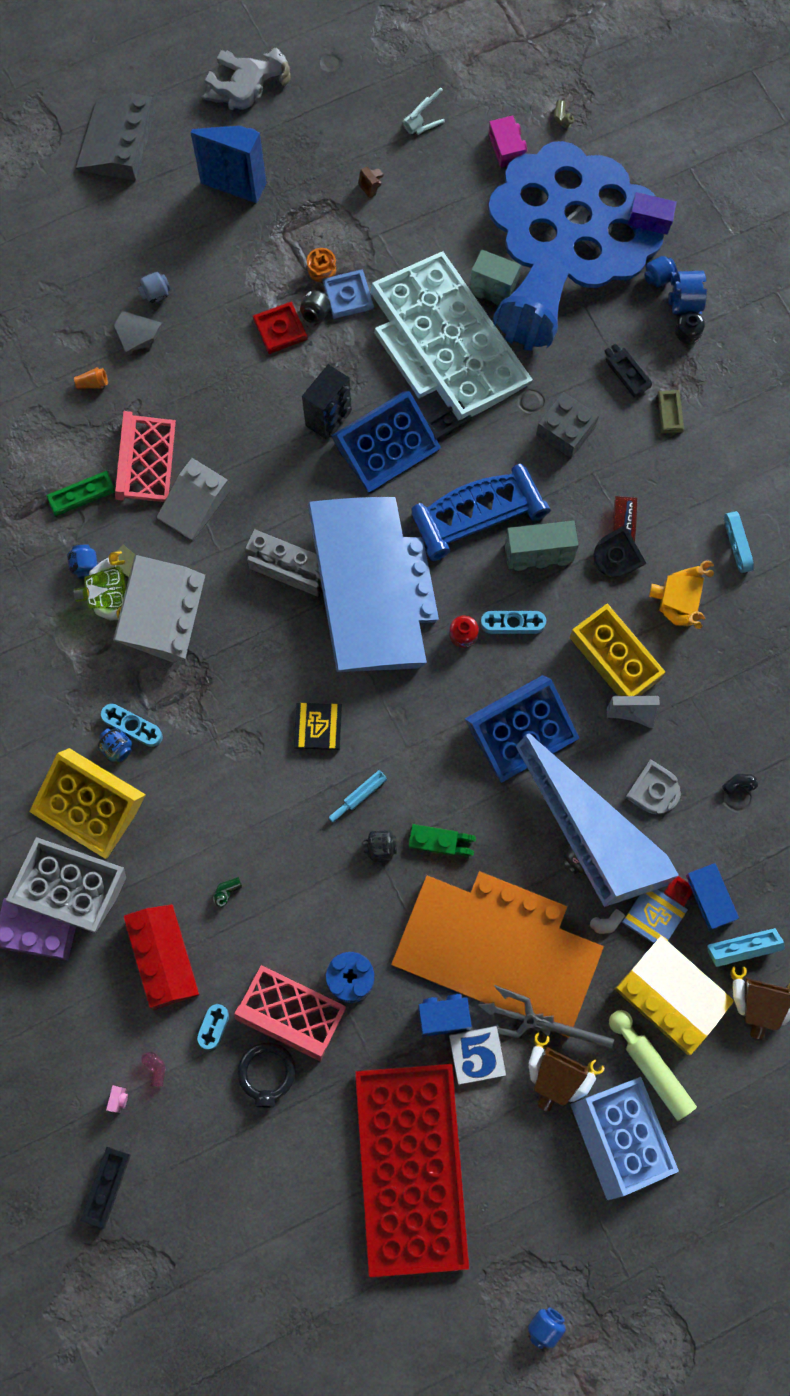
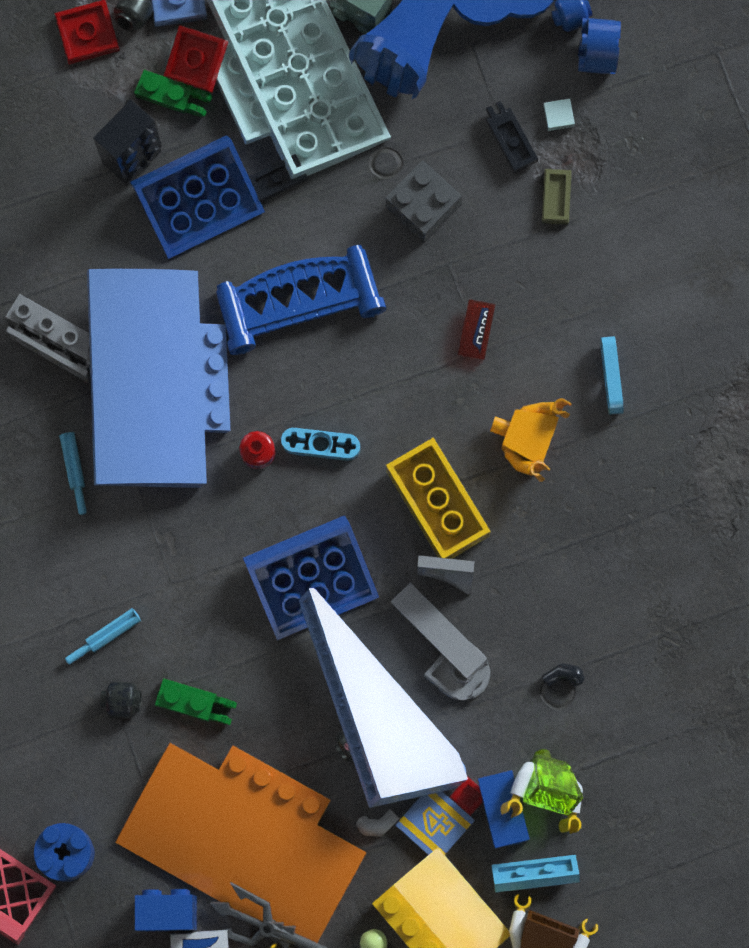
camera: 10 degrees right, 5 degrees up
black tile [294,703,342,750] -> none
sand green brick [505,521,579,571] -> none
black tile [594,525,647,578] -> none
black head [675,311,705,344] -> none
none -> medium azure axle [59,432,87,515]
none -> green hinge [134,70,213,117]
none -> red tile [163,25,229,92]
none -> light grey tile [391,583,488,680]
none -> clear neon green torso [500,749,584,834]
none -> light aqua tile [543,99,575,131]

